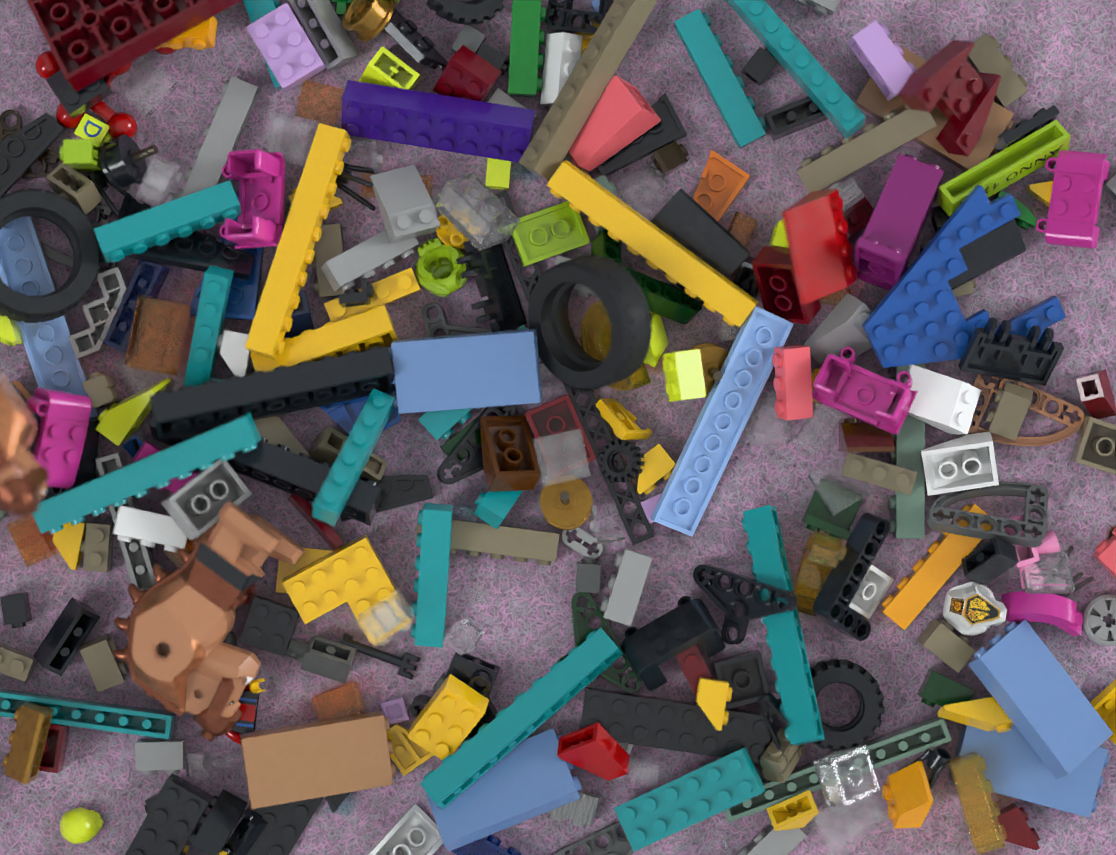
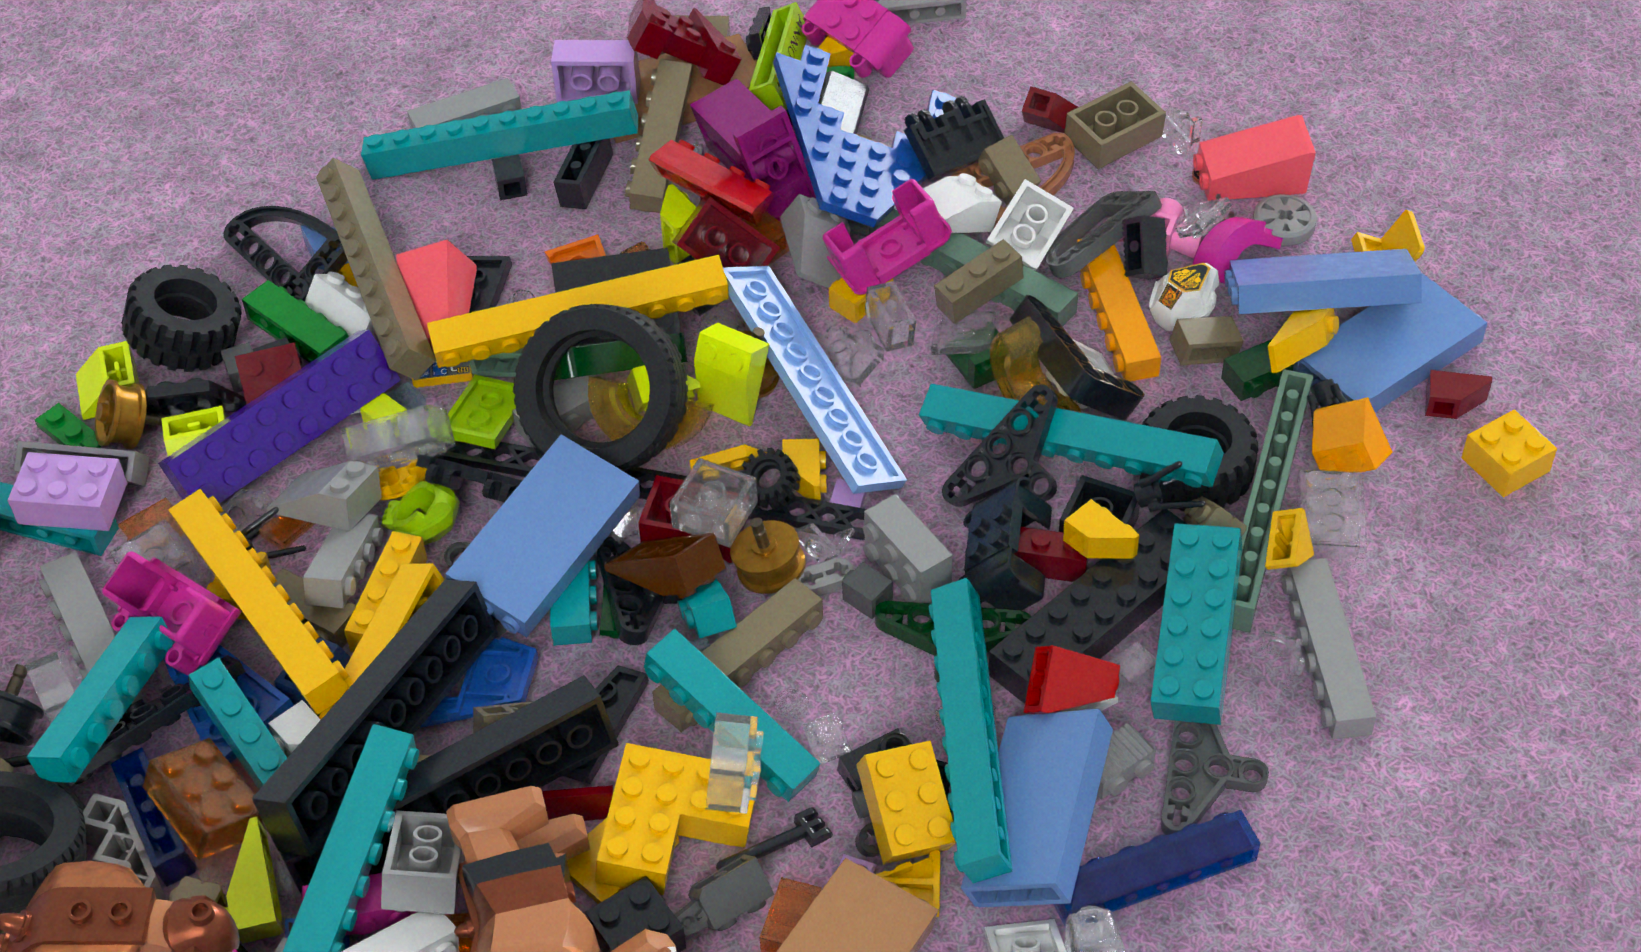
camera: 50 degrees left, 40 degrees down
teal brick [312,388,395,526] -> none
black bracket [338,278,374,308] -> none
dark brown slope [651,141,689,178] -> none
teal brick [673,9,767,149] -> none
coral brick [772,344,813,421] -> none
clear slope [813,745,880,807] -> none
reddish brown slope [839,418,895,452] -> none
clear yellow brick [948,752,1007,854] -> none

